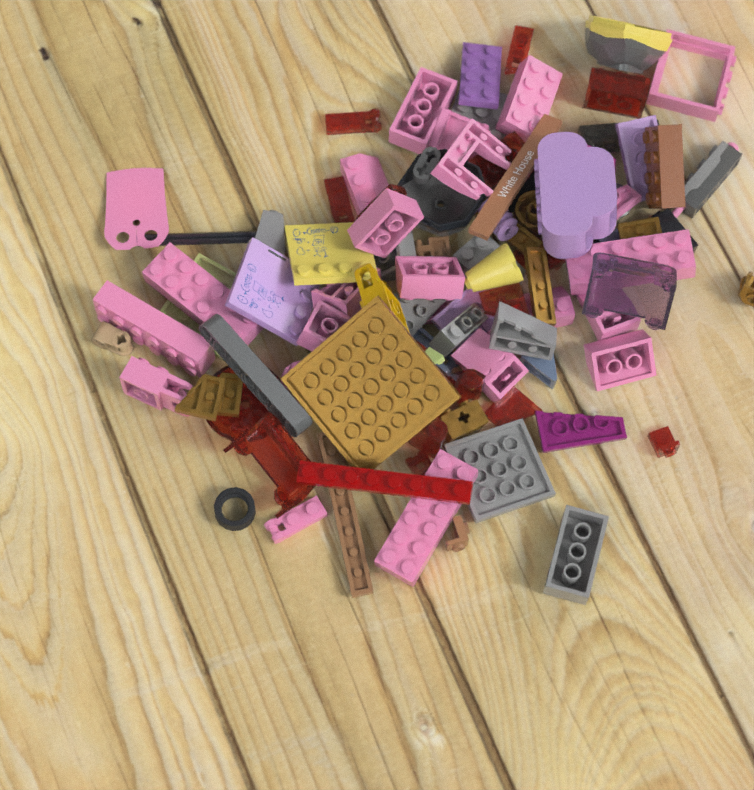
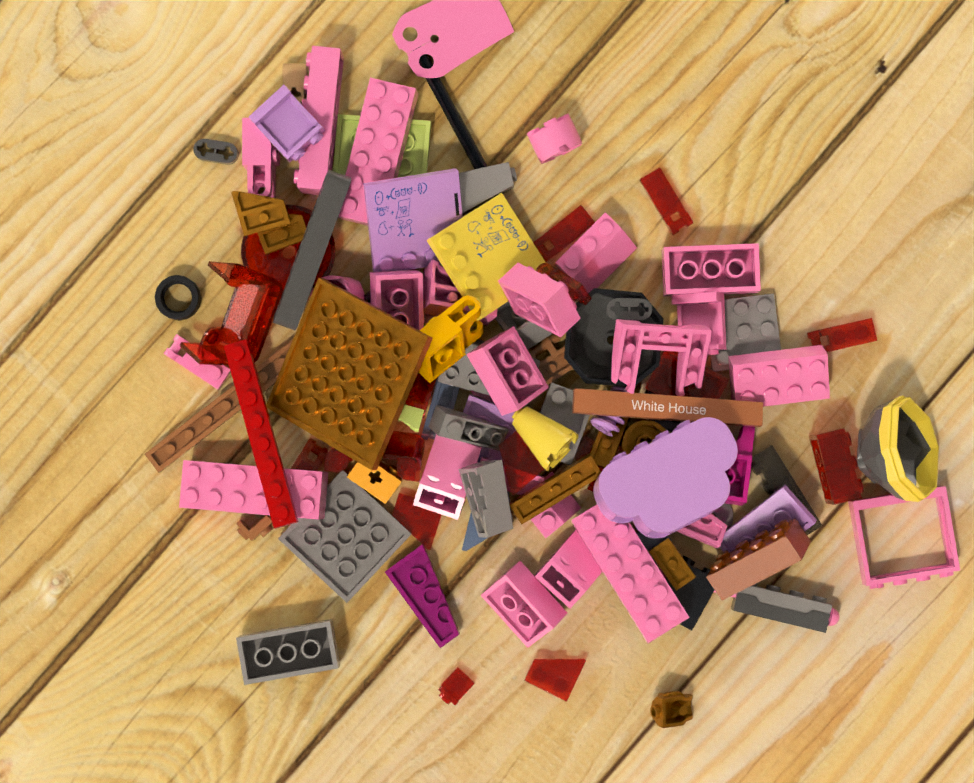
camera: 65 degrees right, 20 degrees up
medium lavender plate [458,42,502,110] -> none
clear purple windscreen [582,252,677,330] -> none
none -> dark grey beam [193,139,239,165]
none -> lavender panel [249,85,325,163]
none -> clear red wing [524,659,586,702]
none -> bright pink brick [527,114,582,164]

